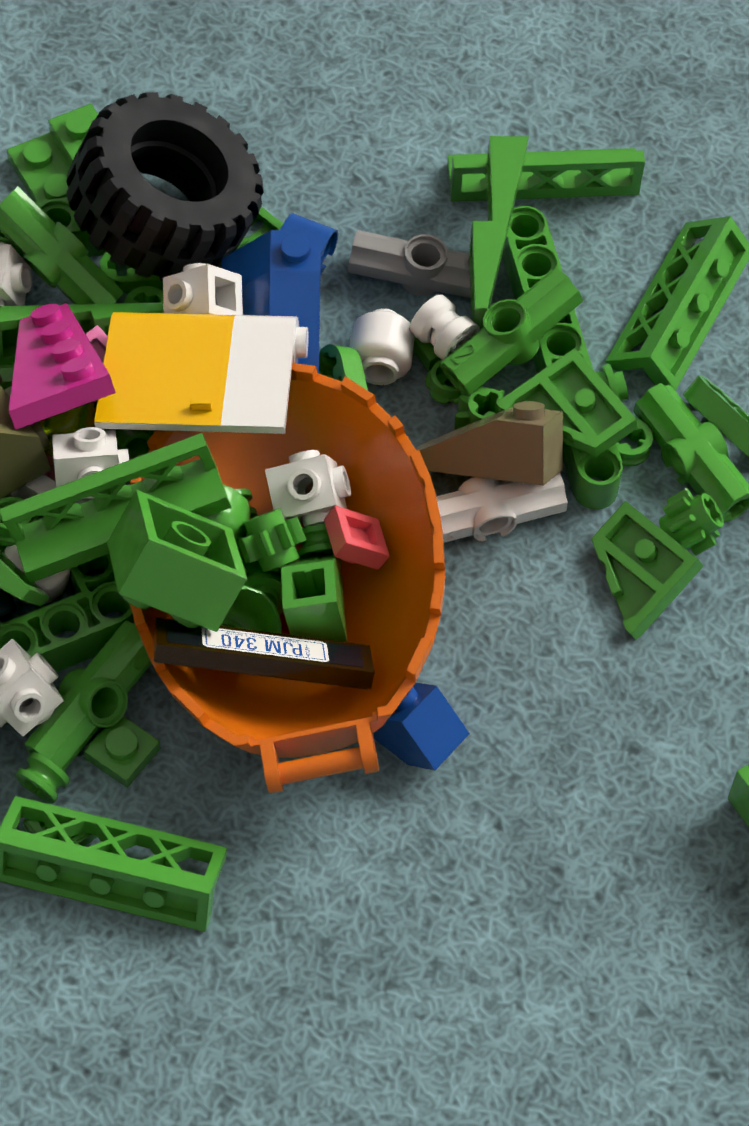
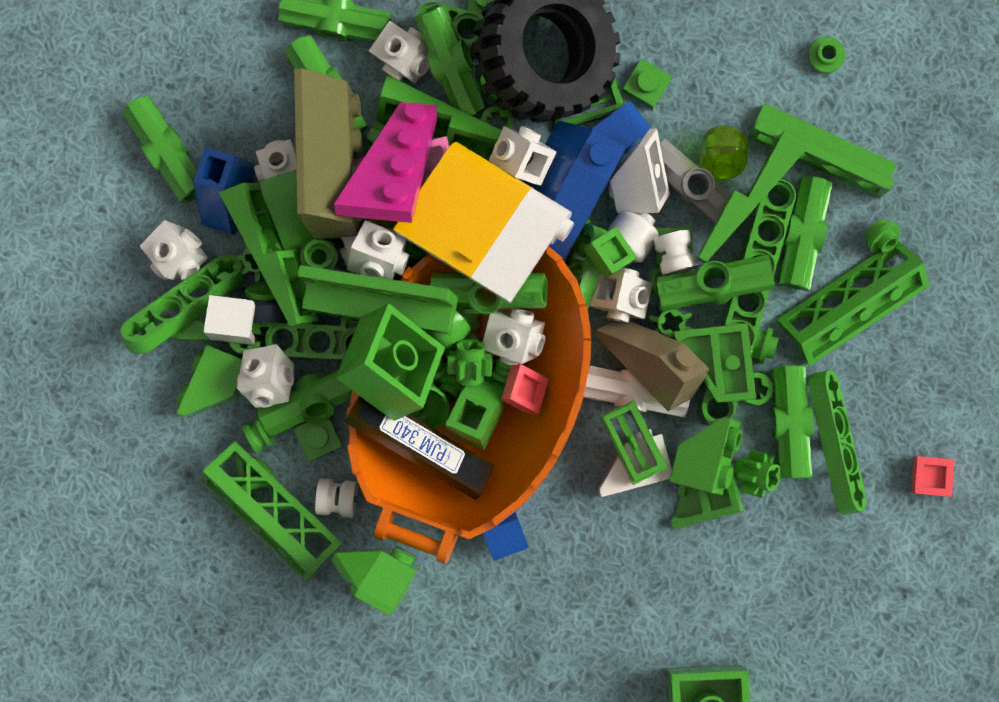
camera: 35 degrees right, 25 degrees up
none -> white wheel [315,478,358,518]
none -> bright green wedge [331,546,421,616]
none -> bright green piece [430,273,548,314]
none -> bright green plate [584,227,637,279]
none -> white brick [590,268,653,323]
none -> white slope [597,429,672,497]
none -> bright green tile [600,400,668,485]
none -> white slope [609,128,670,213]
none -> bright green plate [622,58,673,110]
none -> bright green slope [669,417,743,496]
none -> clear neon green head [700,125,748,180]
none -> bright green piece [777,176,833,291]
none -> bright green plate [808,37,845,73]
none -> bright green plate [864,219,901,253]

